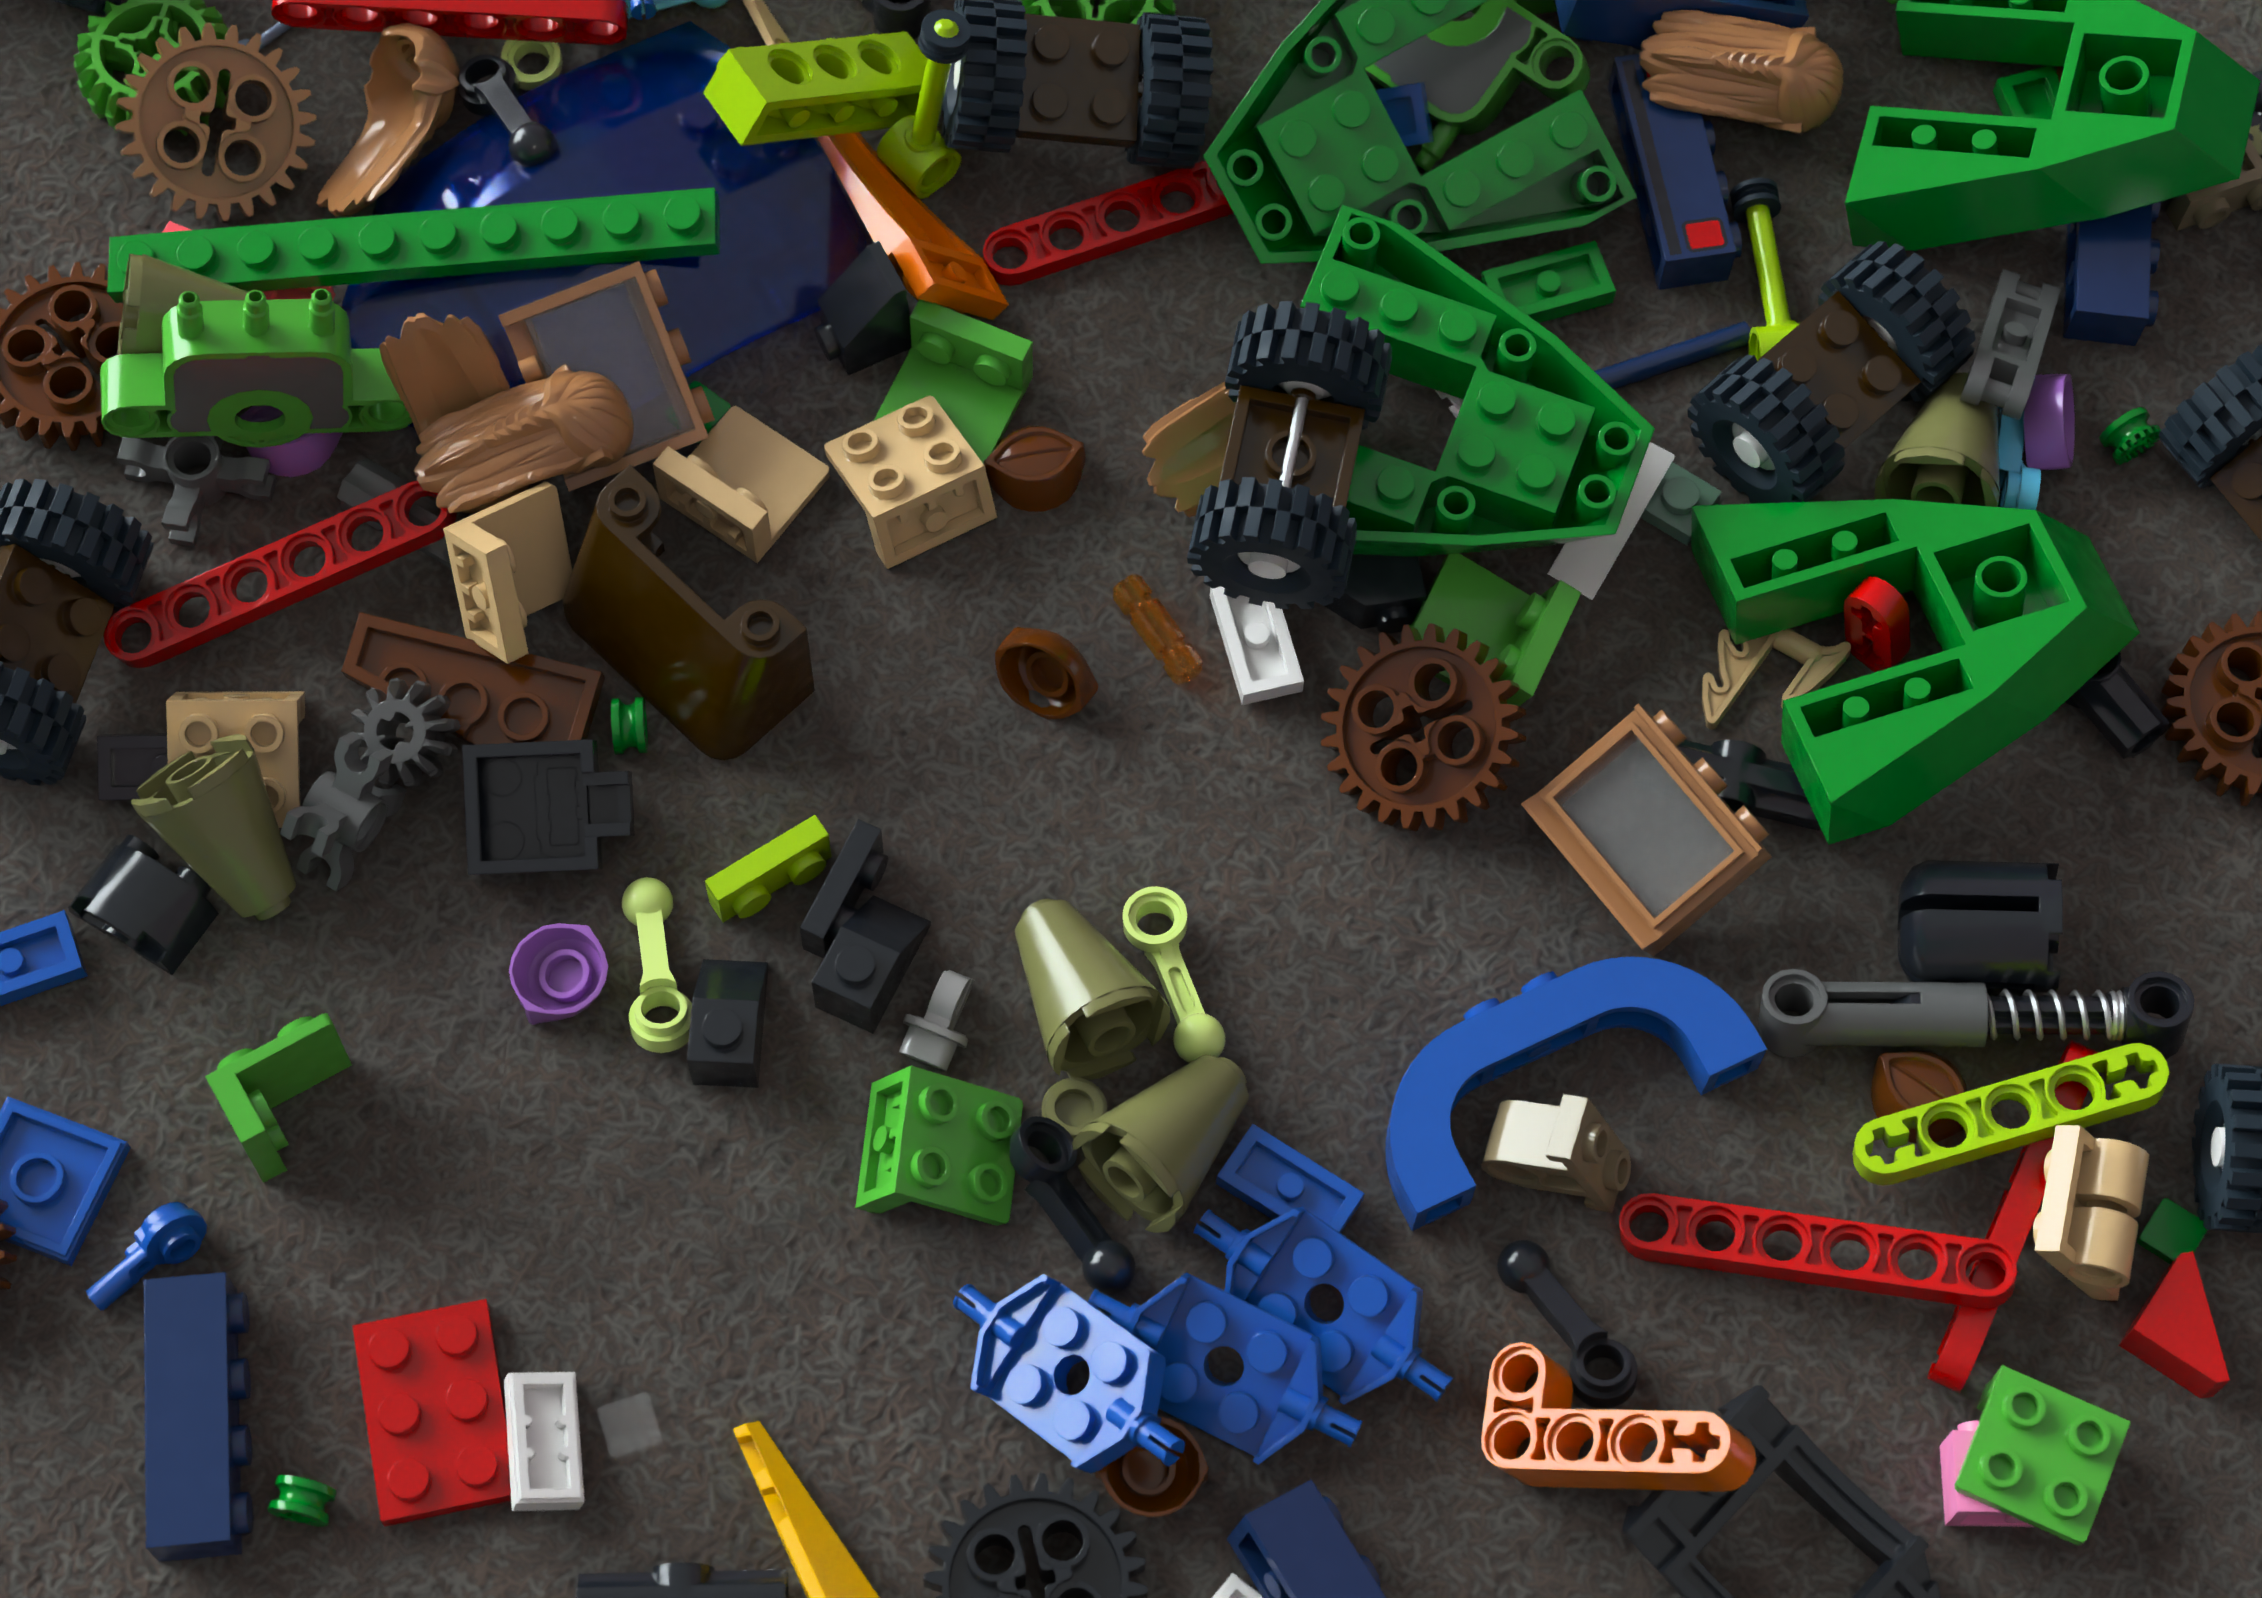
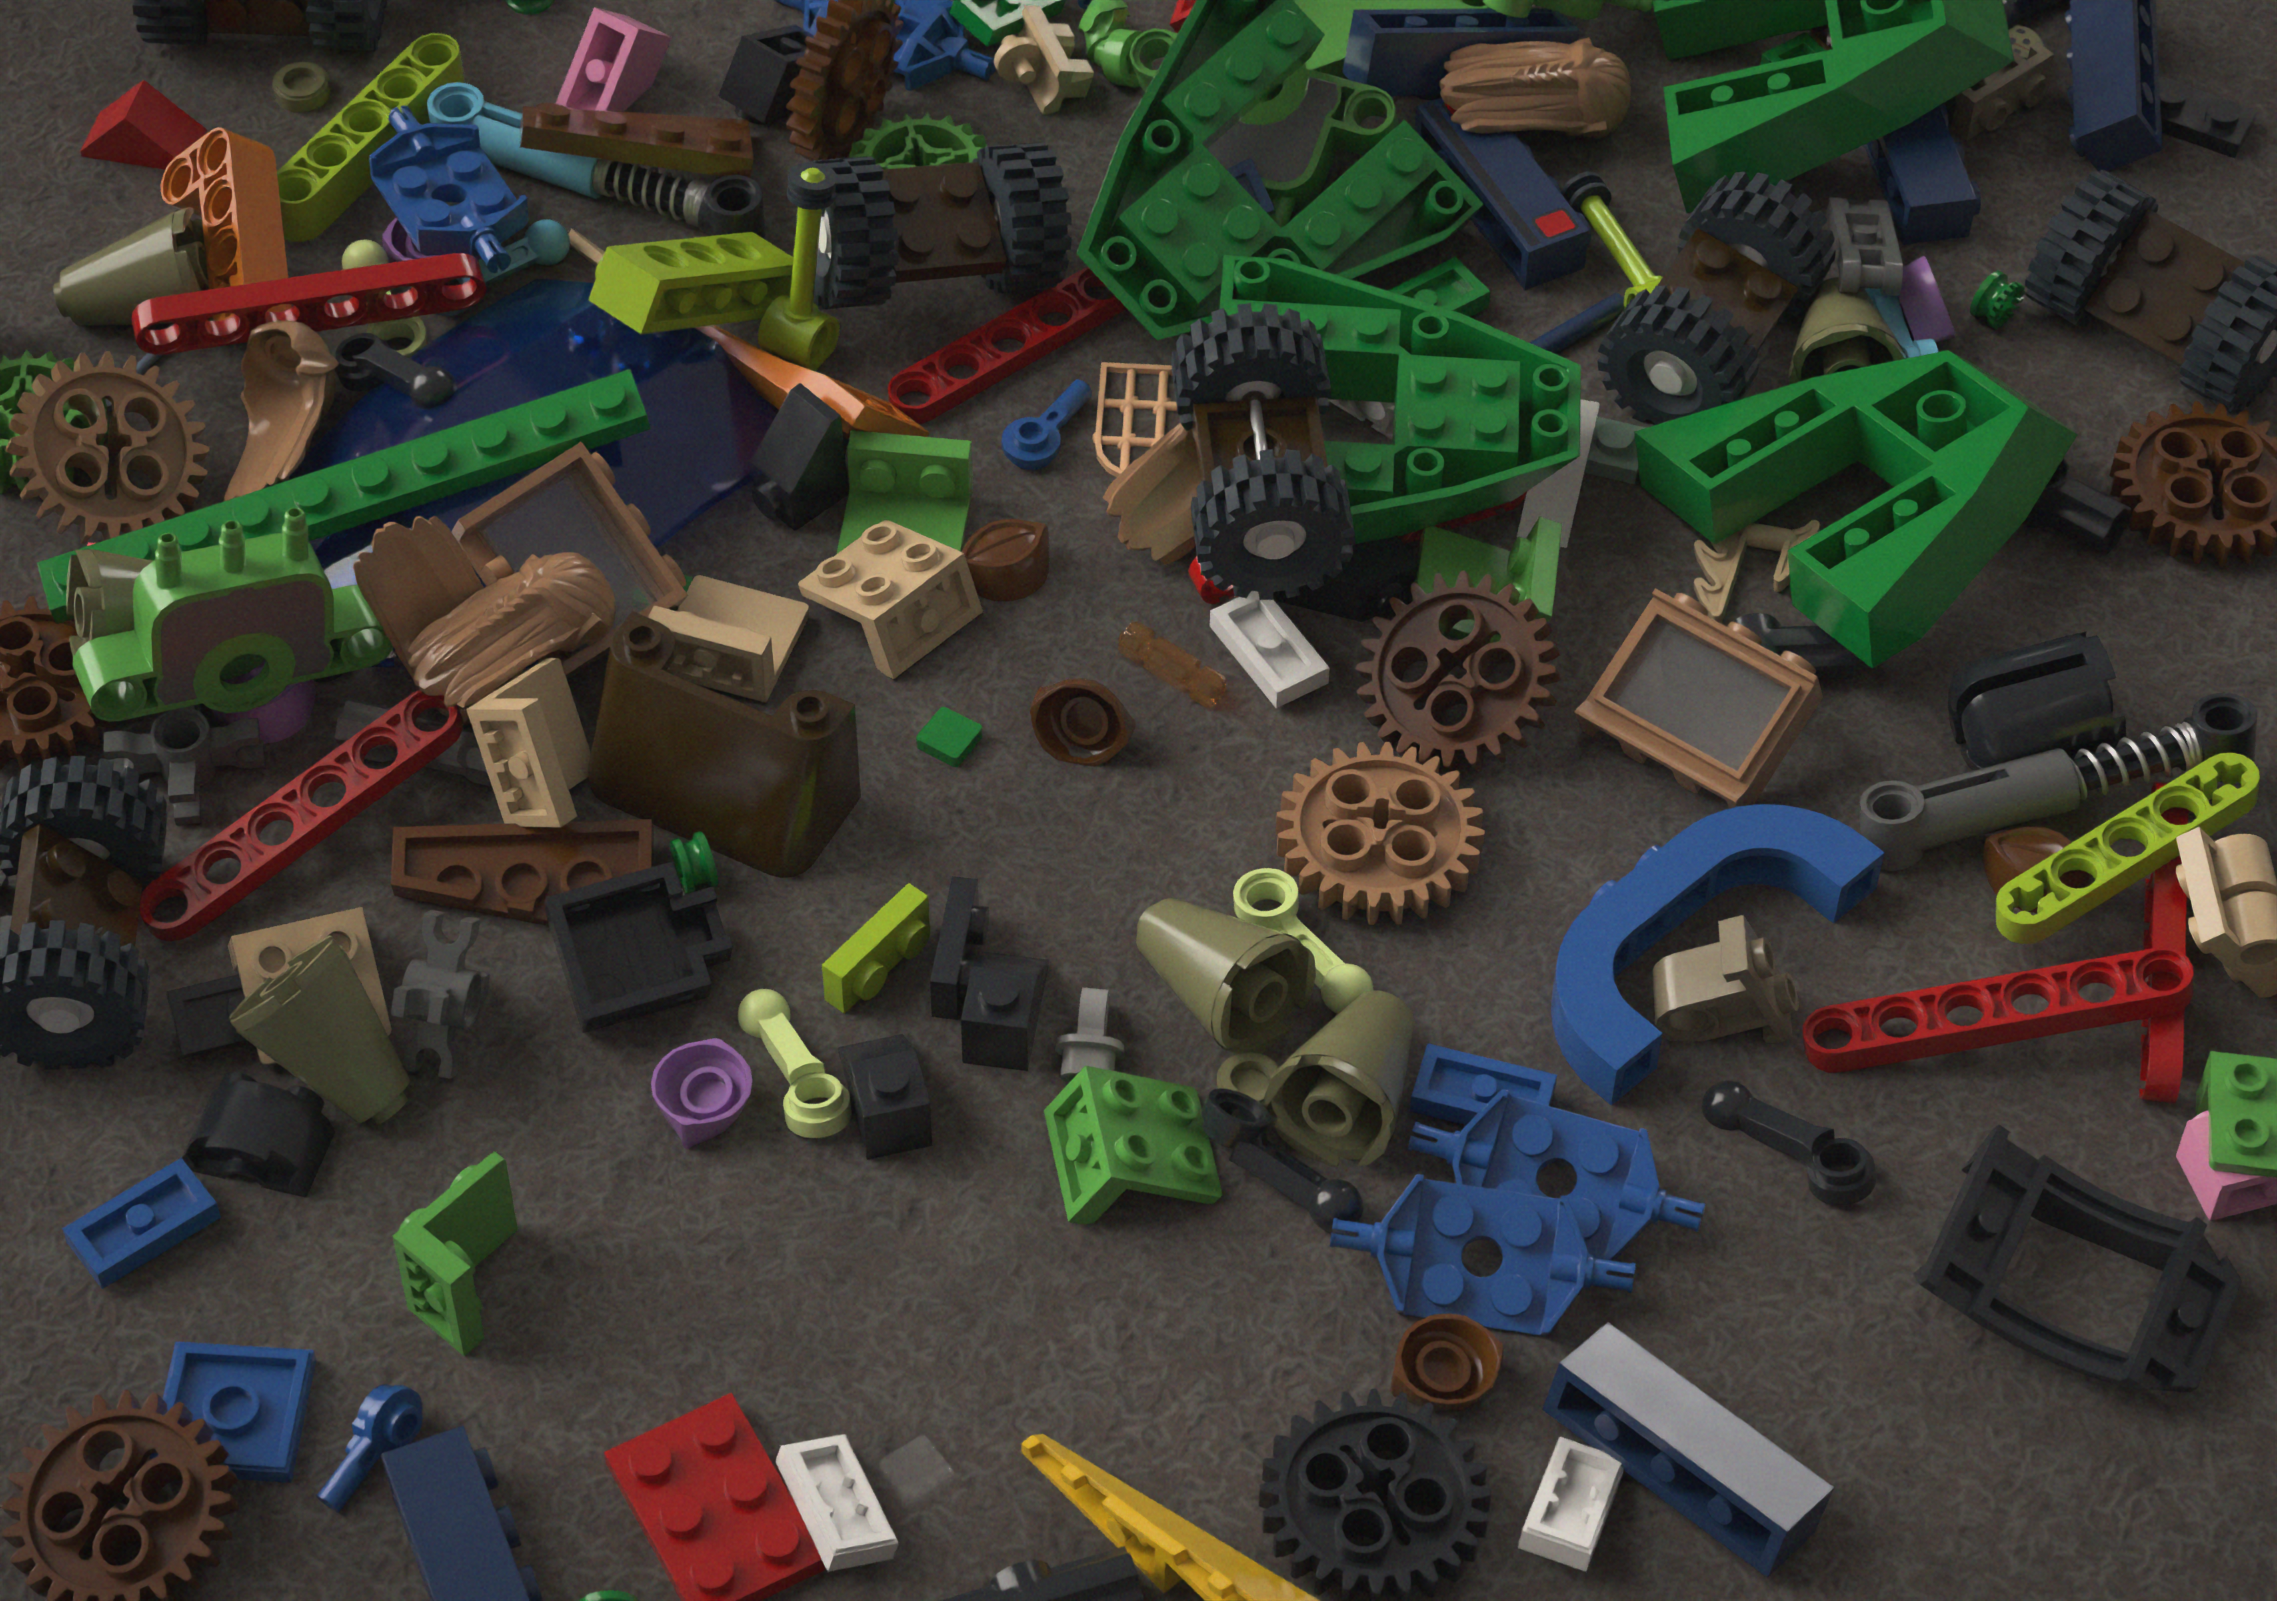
camera: 15 degrees left, 15 degrees down
dark grey gear [351,678,461,787] -> none
plate [953,1274,1185,1473] -> none
orange beam [1481,1342,1756,1492] -> none
red beam [1844,576,1911,672] -> none
none -> green piece [916,707,983,767]
none -> blue plate [1002,380,1092,470]
none -> light nougat window [1092,362,1177,477]
none -> medium nougat gear [1276,742,1485,925]

